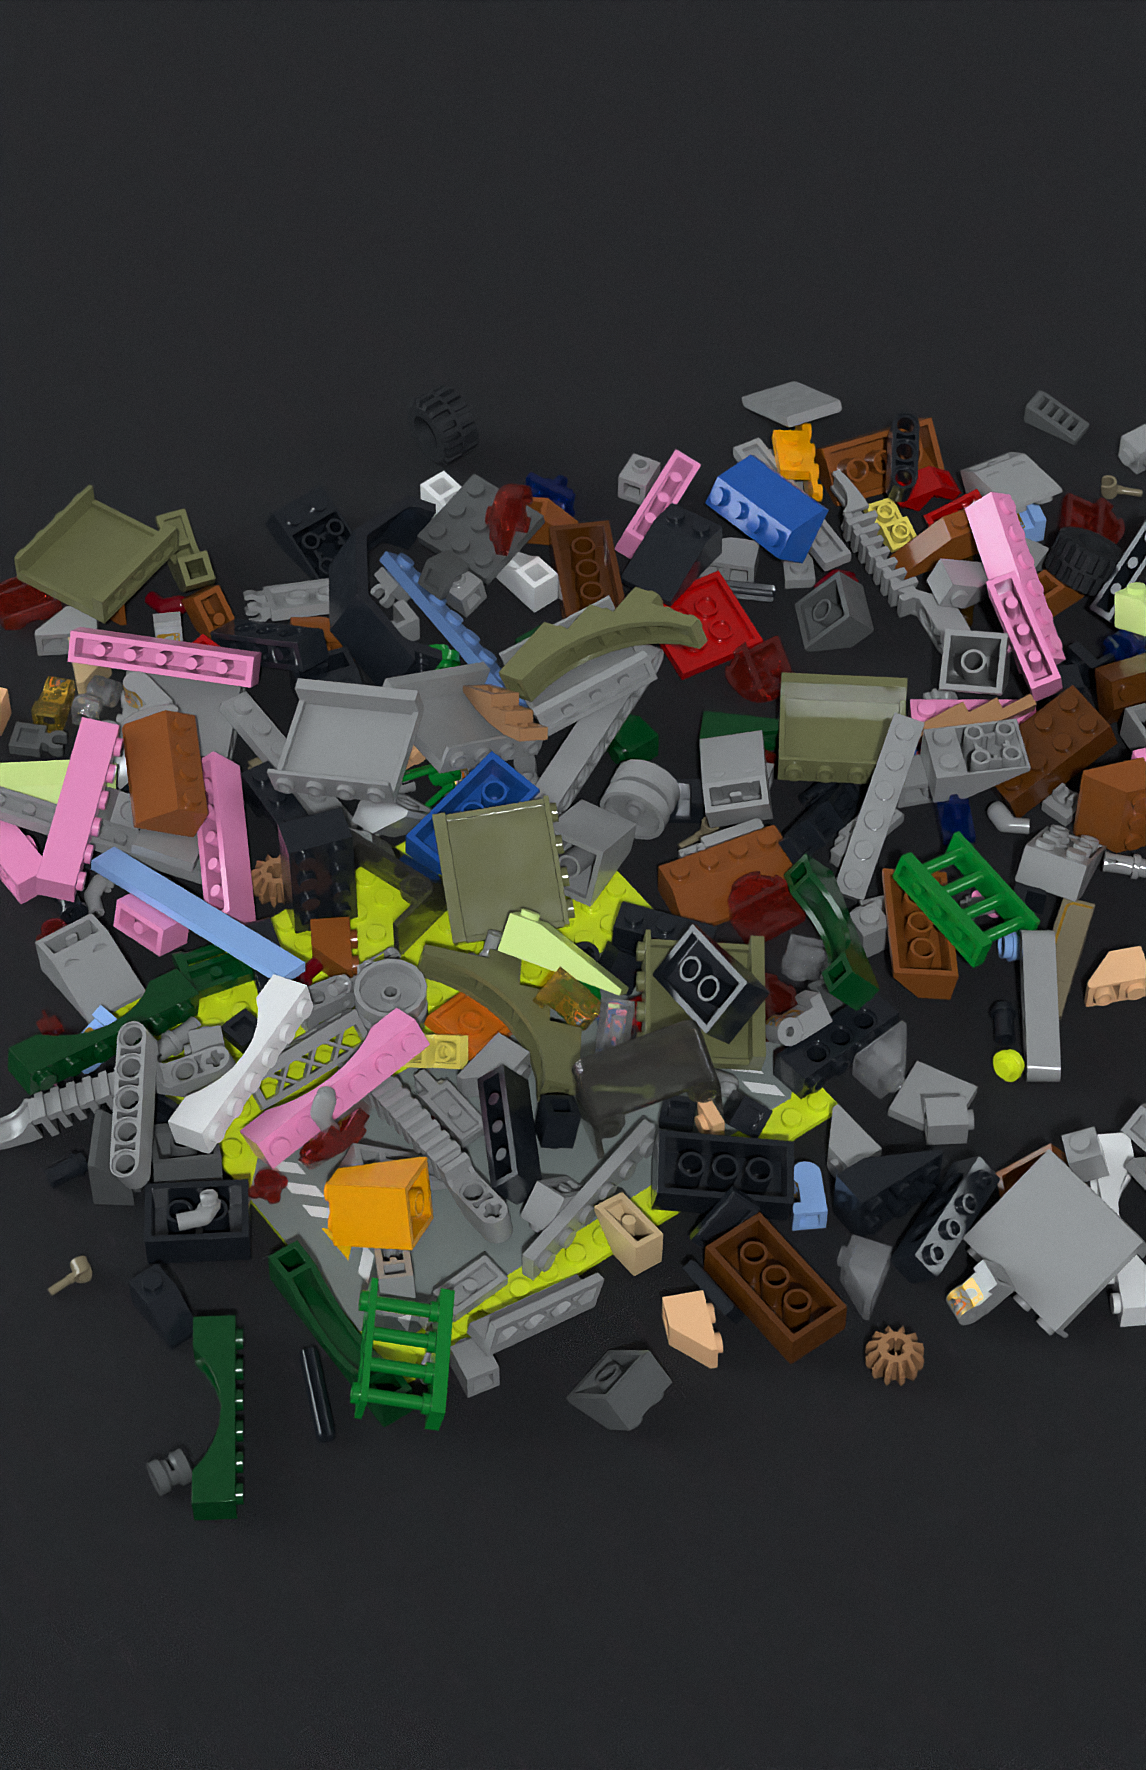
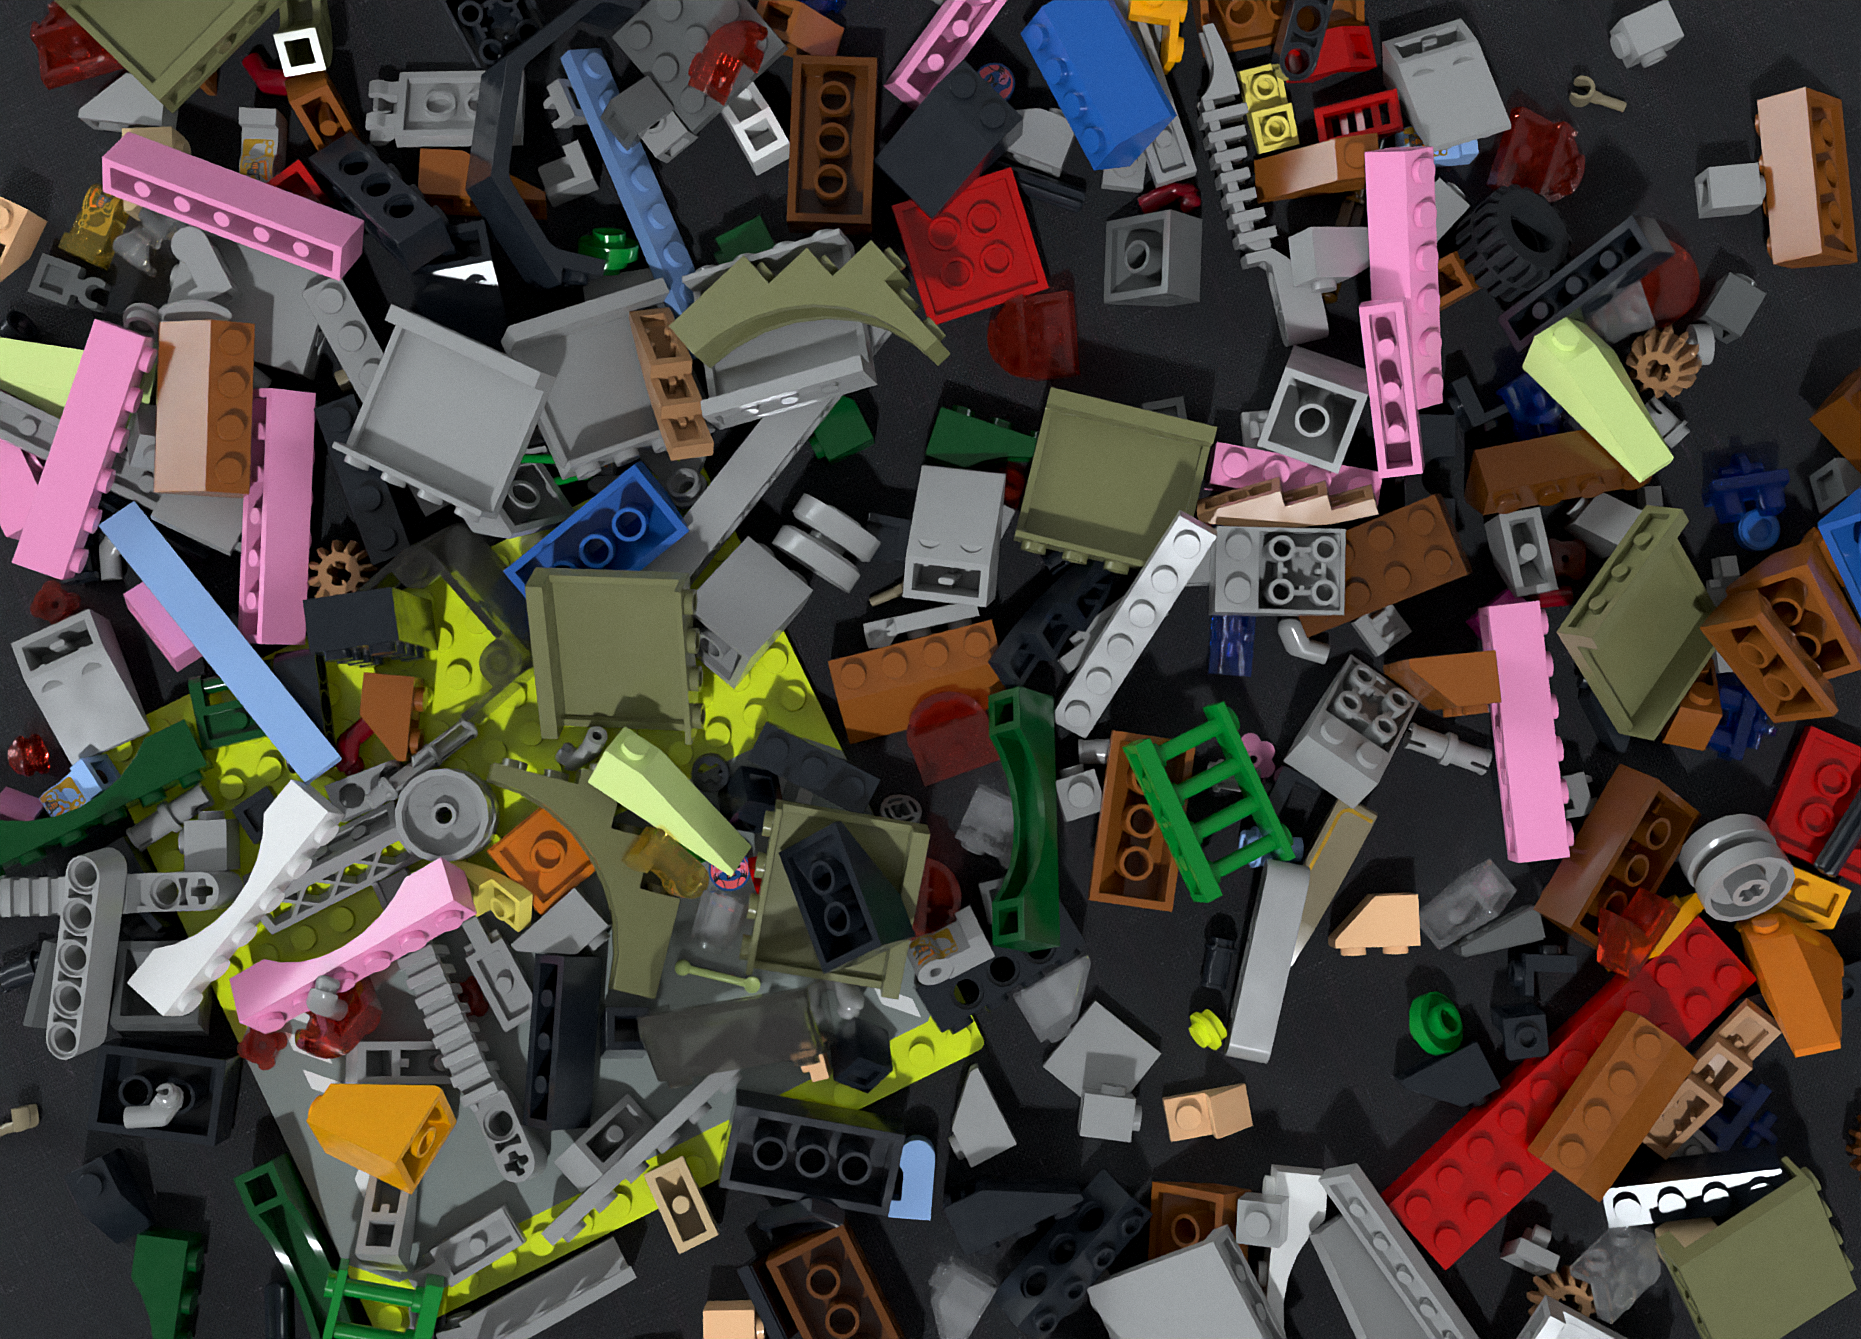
camera: 15 degrees right, 35 degrees up
none -> light nougat slope [1162,1083,1253,1142]

